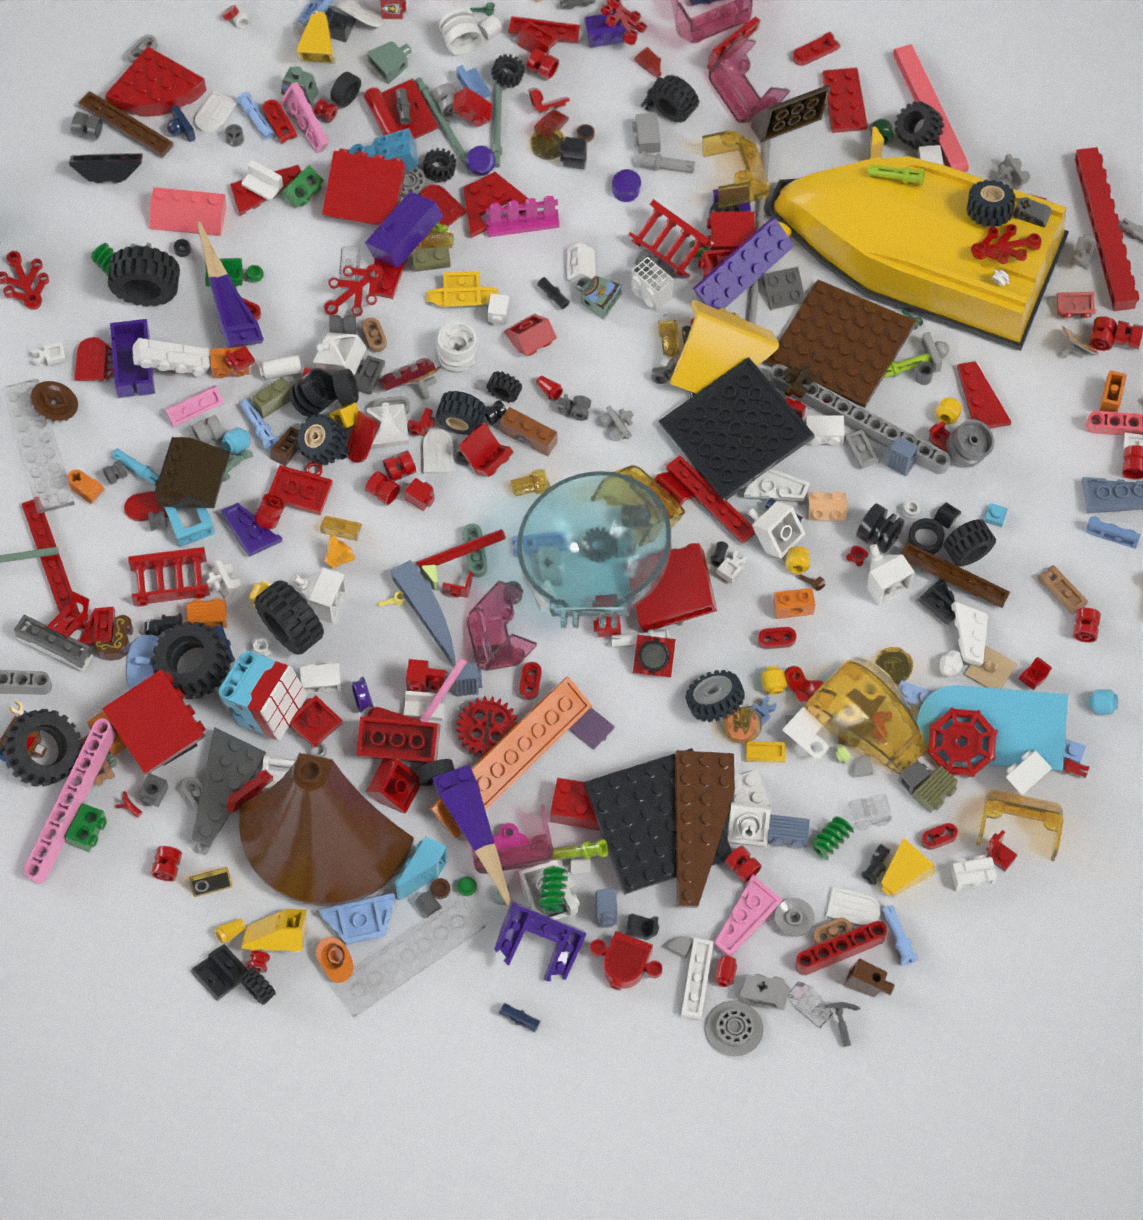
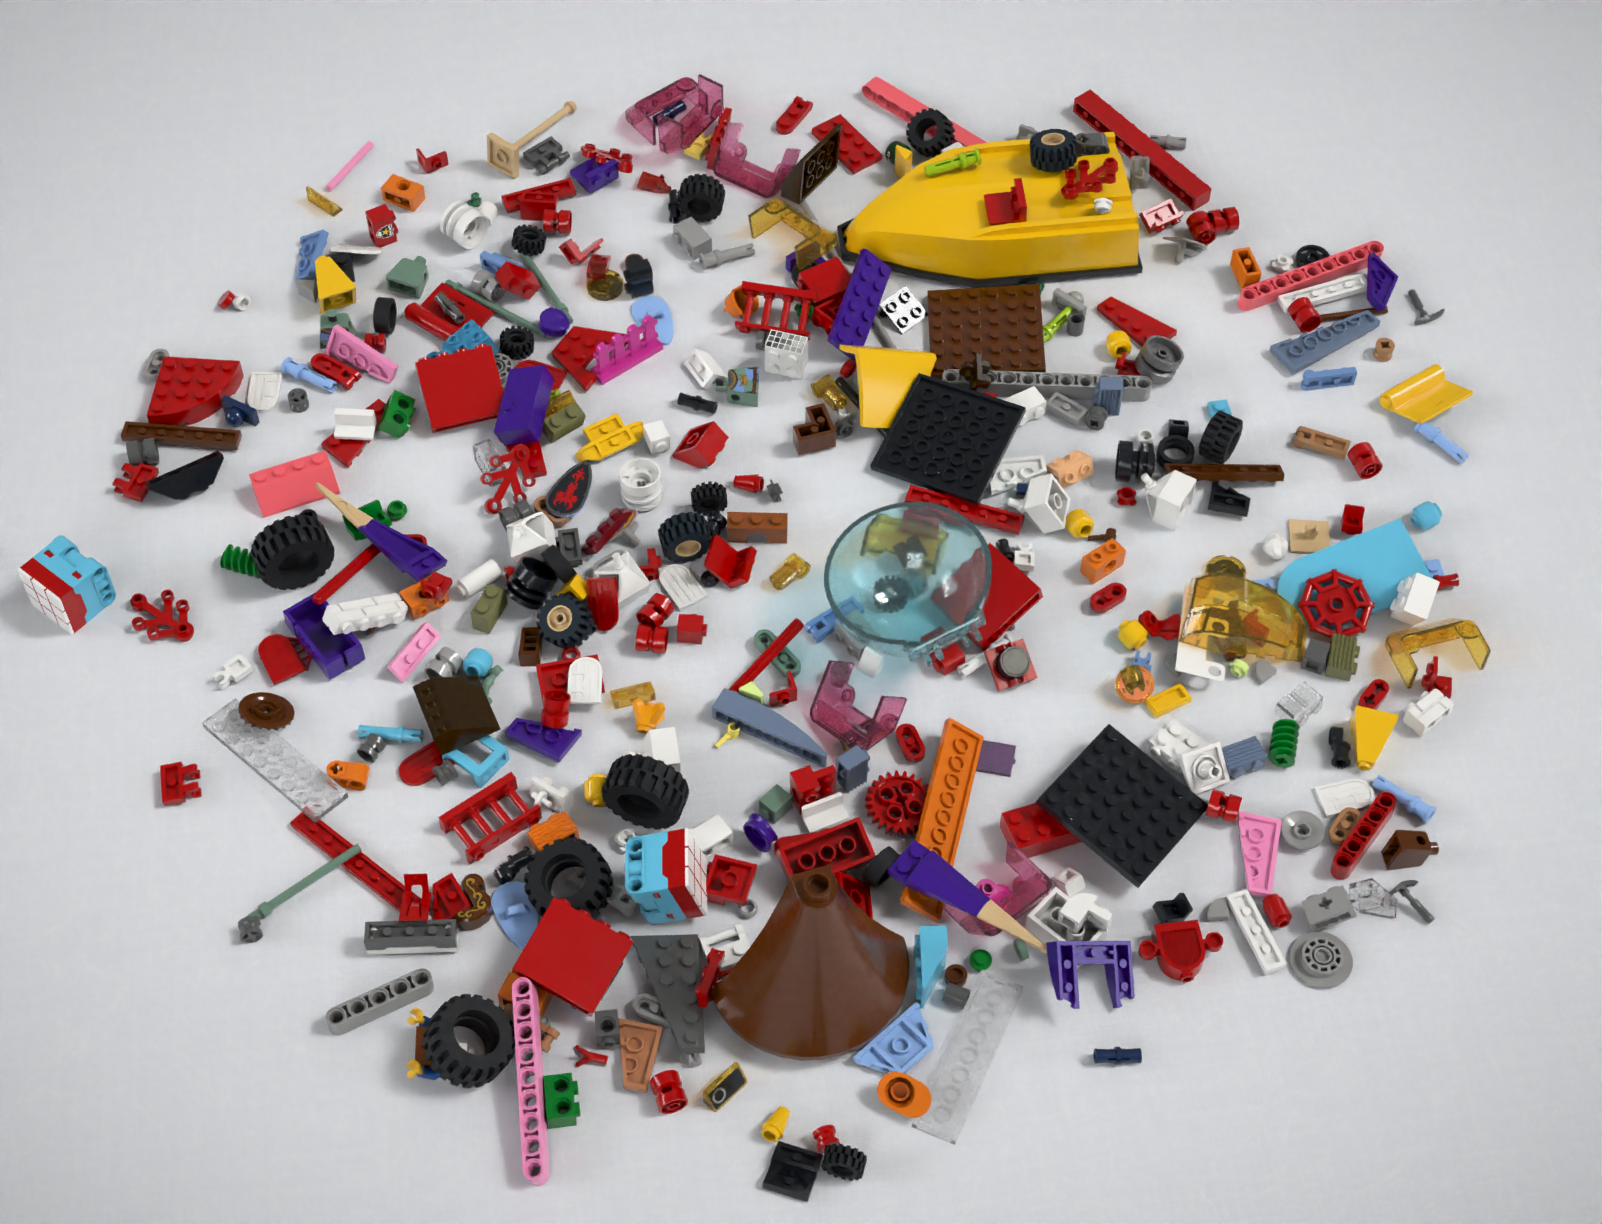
camera: 30 degrees left, 10 degrees down
light blue pin [240,399,279,449] -> none
yellow slope [242,909,307,952] -> none
bright pink bar [420,657,467,722] -> none
green piece [539,866,568,912] -> none
lime pin [550,839,609,861] -> none
dark grey wheel [570,395,591,421] -> none
sand blue brick [595,888,618,928] -> none
light grey hips [600,405,633,441] -> none
dark purple piece [612,169,641,202] -> none
reddish brown wing [675,750,735,908] -> none
black wheel [685,670,745,722] -> none
white wing [951,602,988,667] -> none
none -> red plate [112,463,159,502]
none -> red axle [312,543,381,605]
none -> shield [545,461,592,518]
none -> white window [567,657,603,705]
none -> nougat wing [618,1018,663,1093]
none -> light blue shield [631,296,674,345]
none -> light yellow plate [684,131,712,160]
none -> orange piece [723,285,759,318]
none -> sand green brick [759,784,793,824]
none -> reddish brown brick [793,403,836,455]
none -> red bracket [984,178,1027,225]
none -> dark grey wheel [1085,406,1108,430]

